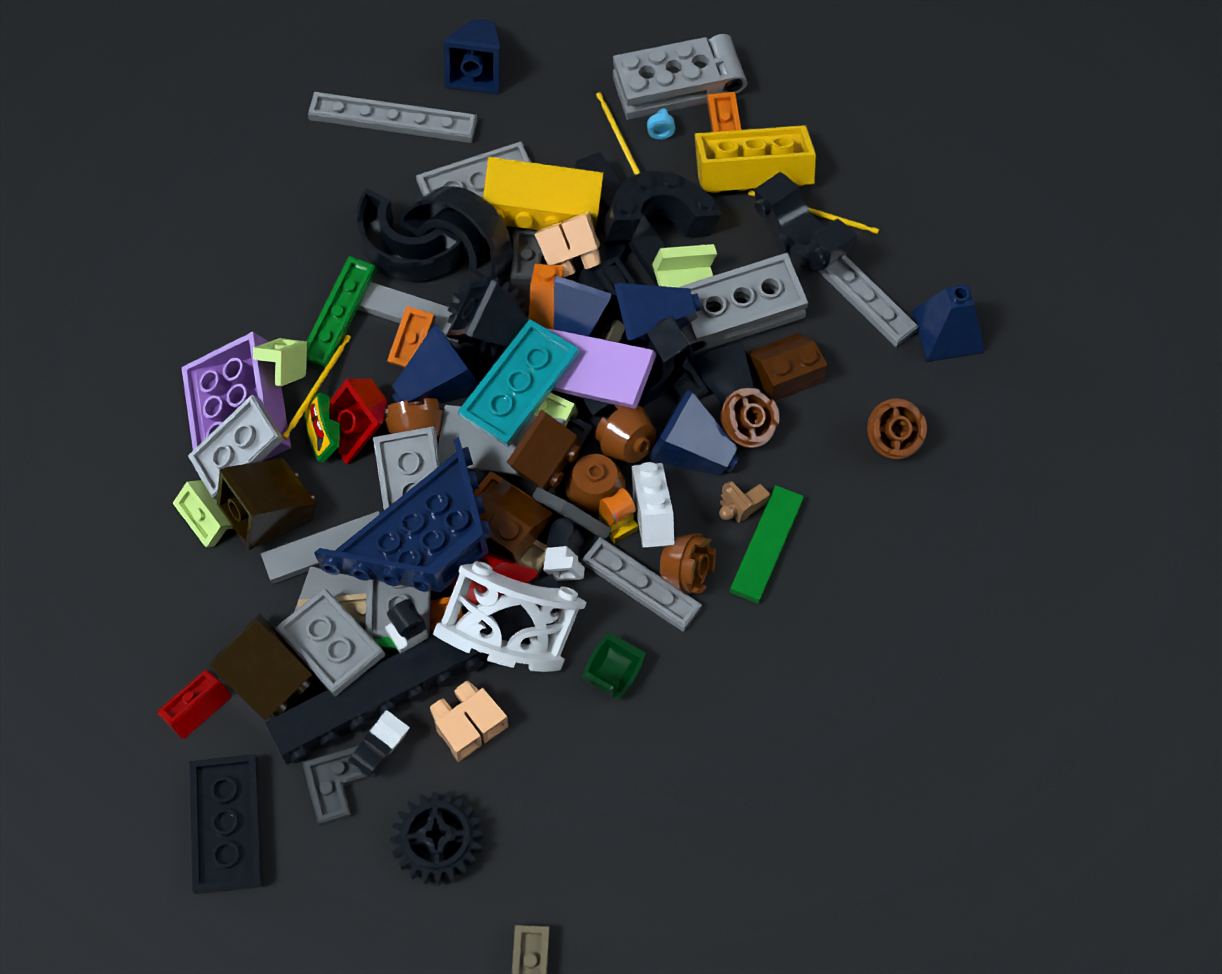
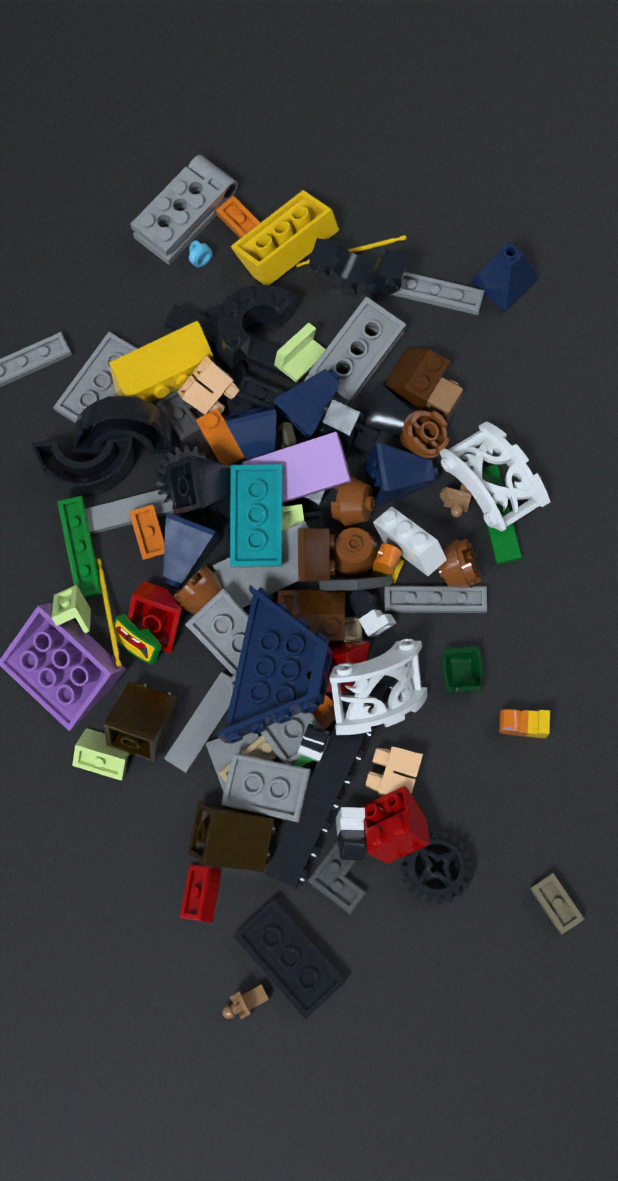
camera: 30 degrees left, 10 degrees up
light grey tile [188,395,284,500] -> none
dark blue slope [444,19,500,94] -> none
yellow piece [596,92,640,175] -> none
dark orange cone [867,398,927,459] -> none
none -> medium nougat piece [222,984,269,1019]
none -> red slope [362,786,430,864]
none -> medium nougat brick [426,378,463,422]
none -> white fence [440,421,550,532]
none -> leg [499,709,550,739]

